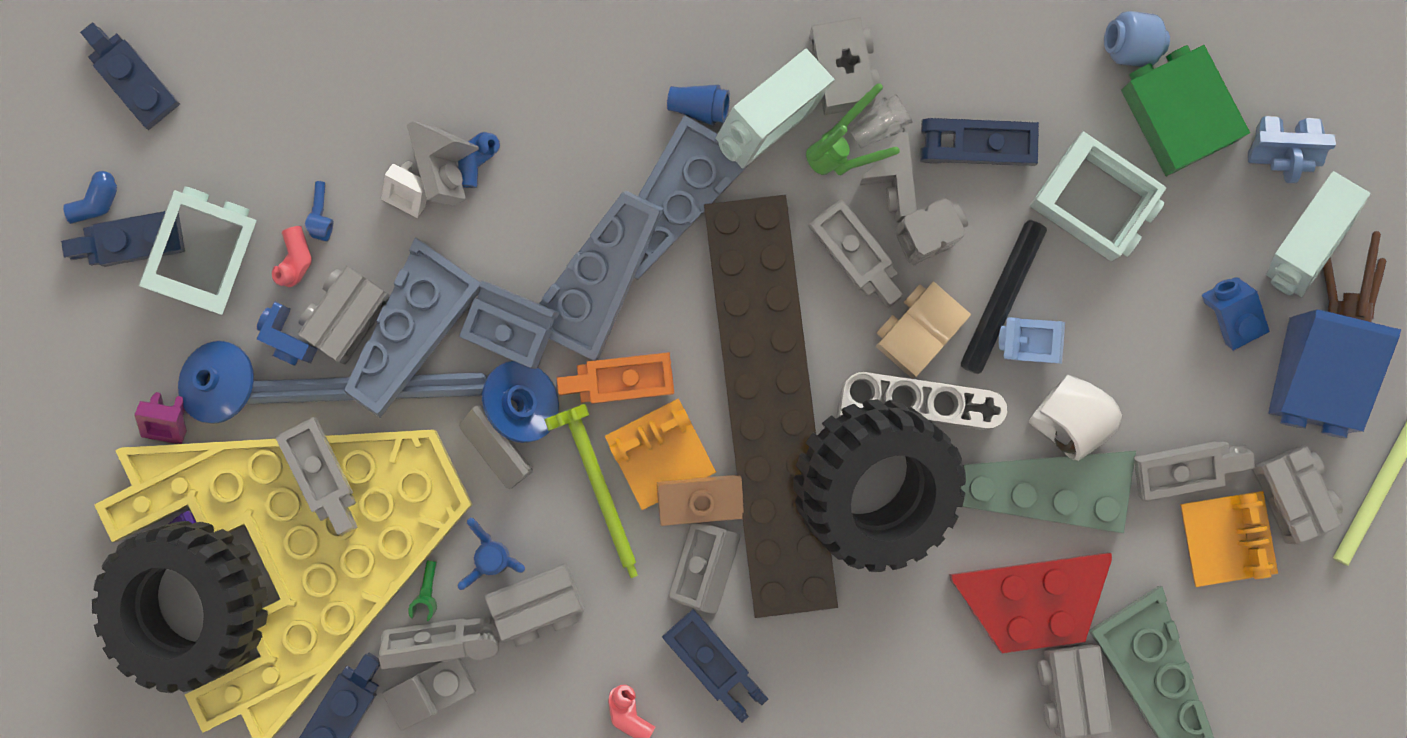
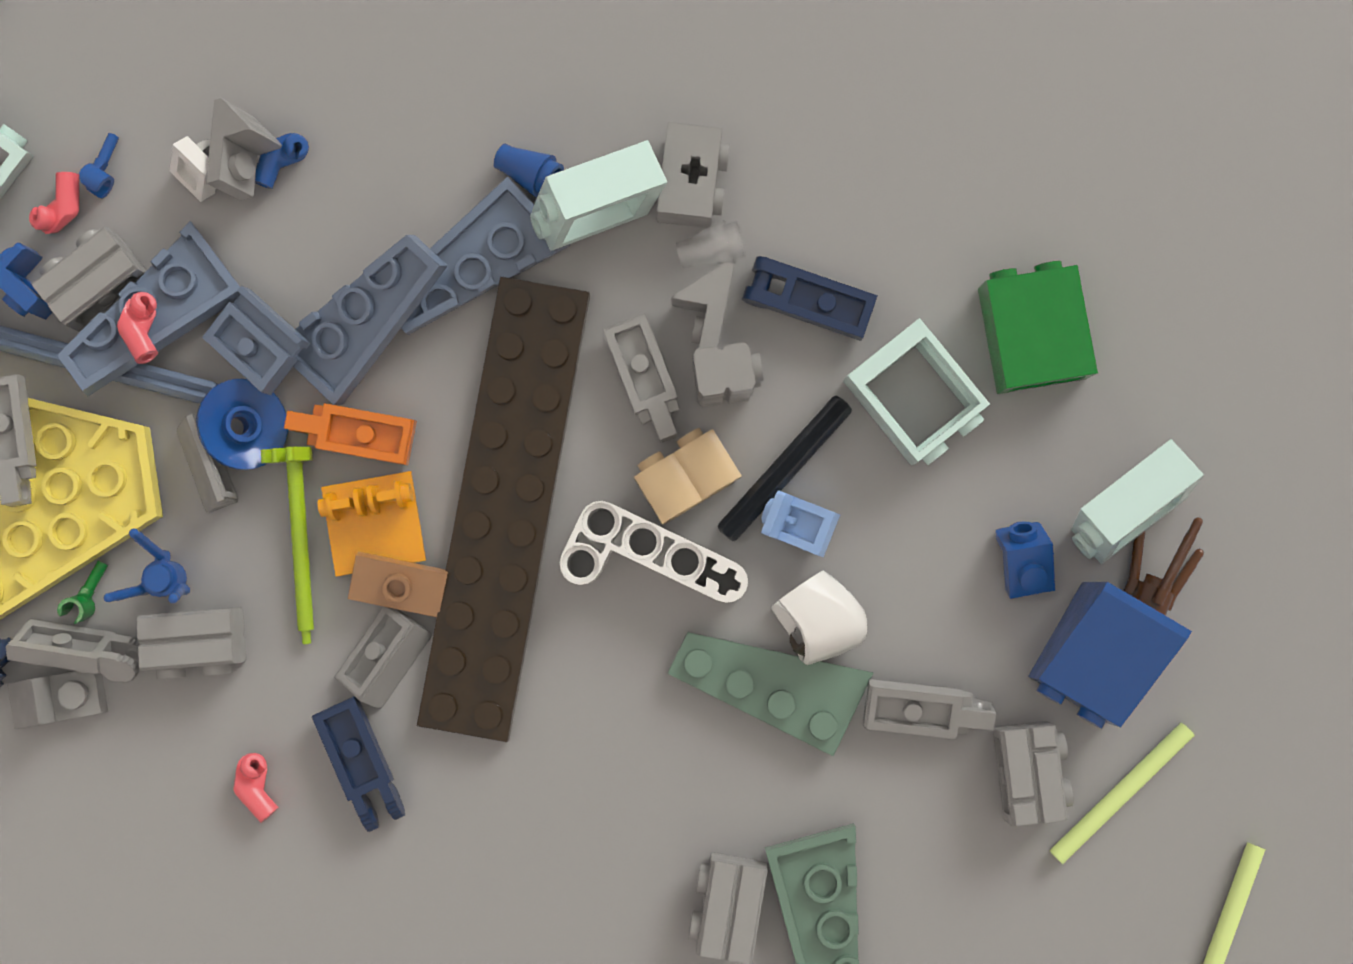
camera: 25 degrees right, 0 degrees up
black tyre [793,399,966,572] -> none
bright green plant [806,83,900,176] -> none
red wing [949,552,1112,653] -> none
medium blue head [1104,11,1170,67] -> none
light orange hinge [1180,491,1278,587] -> none
medium blue hips [1248,116,1336,183] -> none
none -> coral arm [117,292,158,364]

